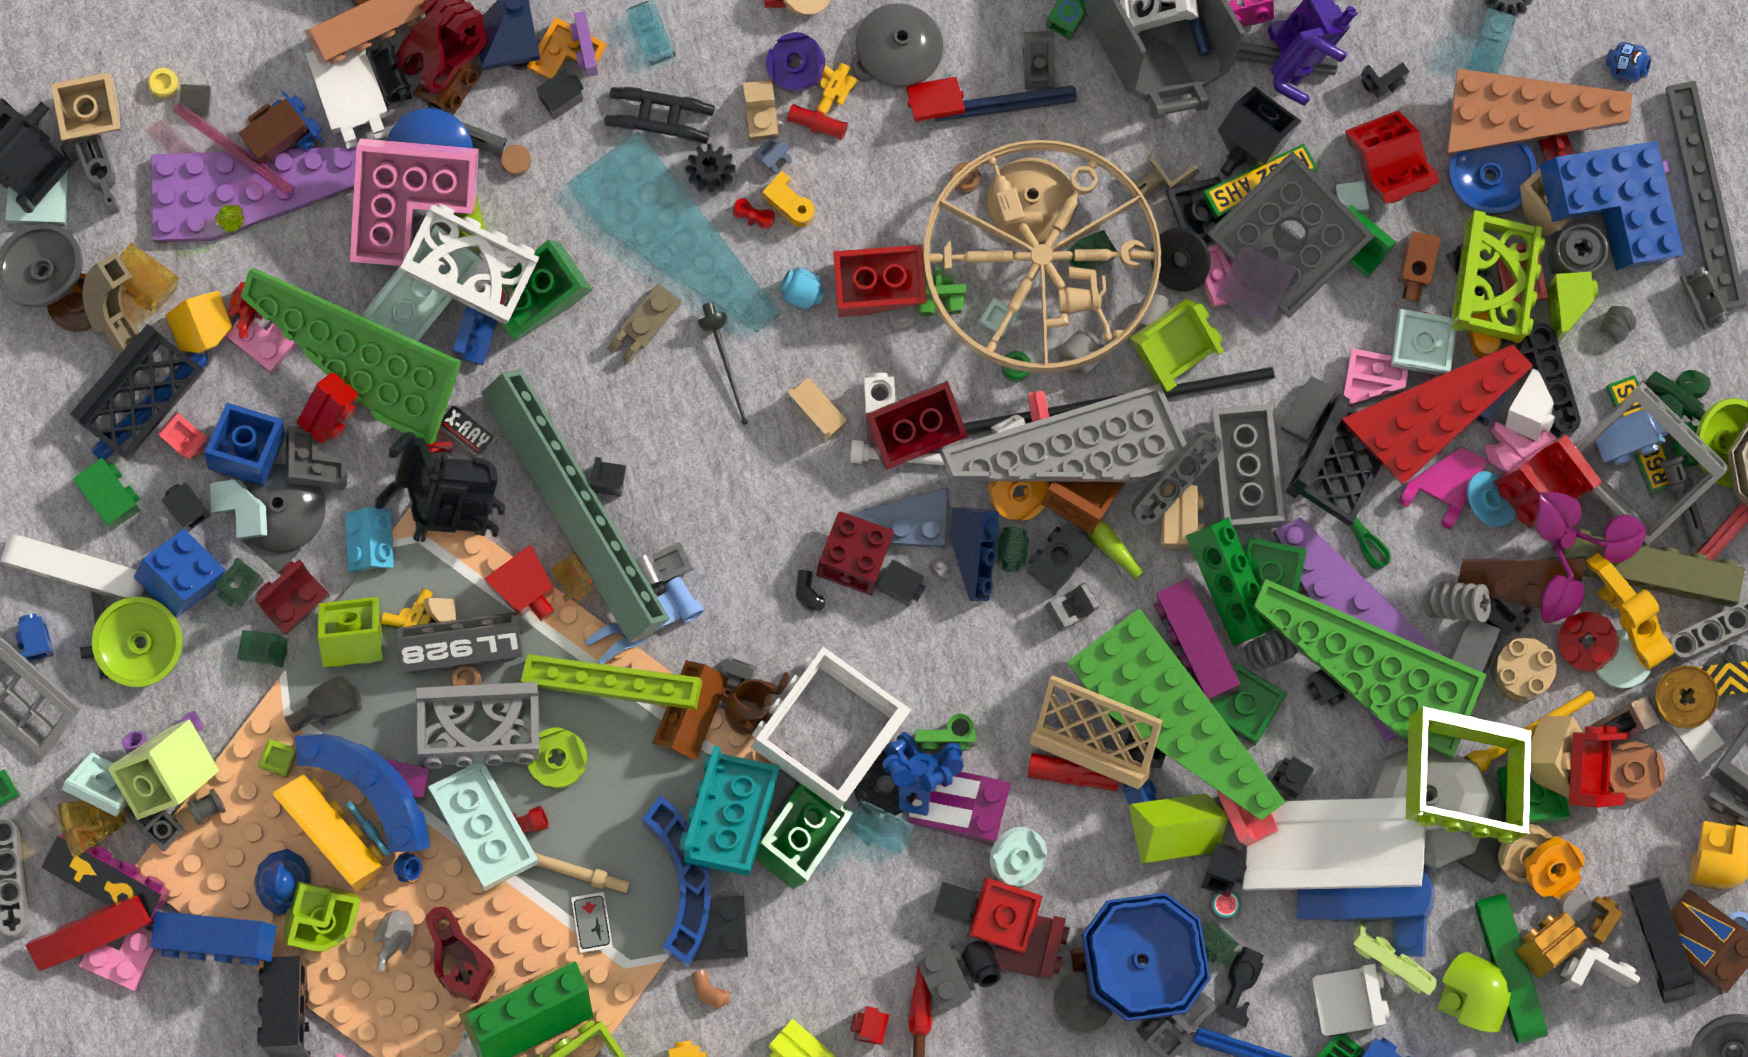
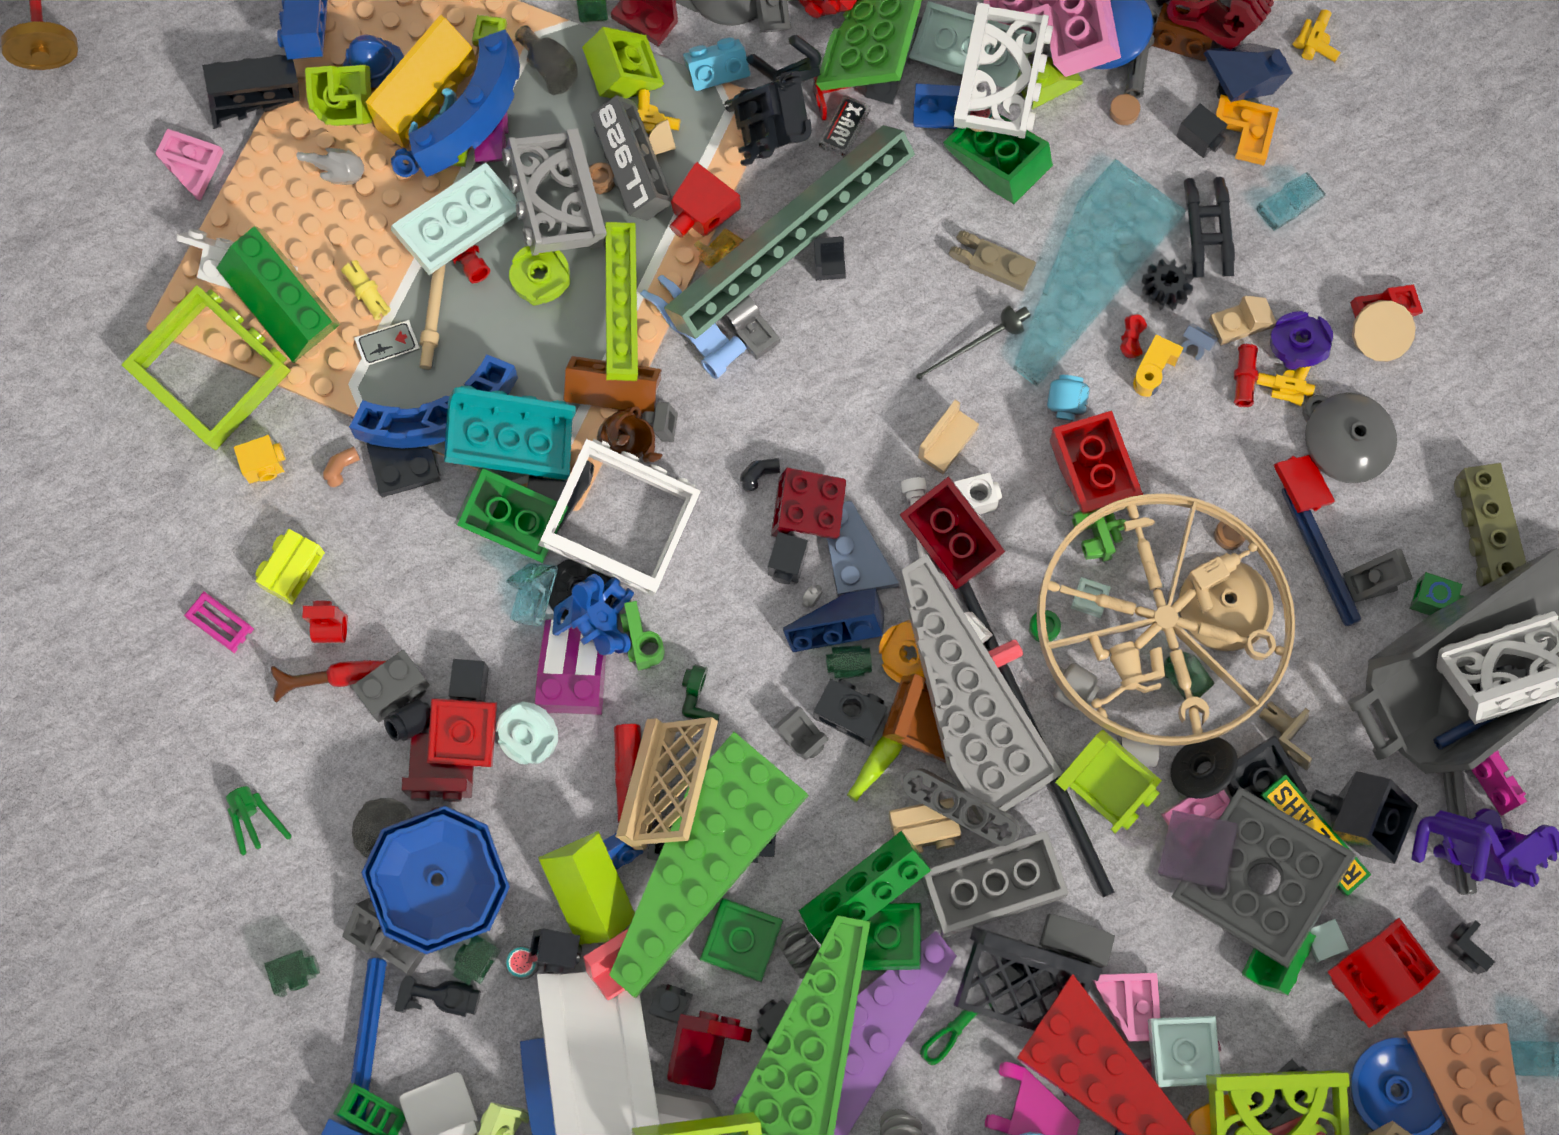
camera: 85 degrees right, 5 degrees down
dark red piece [426,907,495,1003] -> none
medium lavender plate [570,11,598,77] -> none
magenta brick [1154,578,1241,704] -> none
dark orange torso [1398,231,1441,302] -> none
none -> light yellow pin [341,260,391,320]
none -> dark red bracket [667,1011,752,1090]
none -> dark green plate [682,664,720,724]

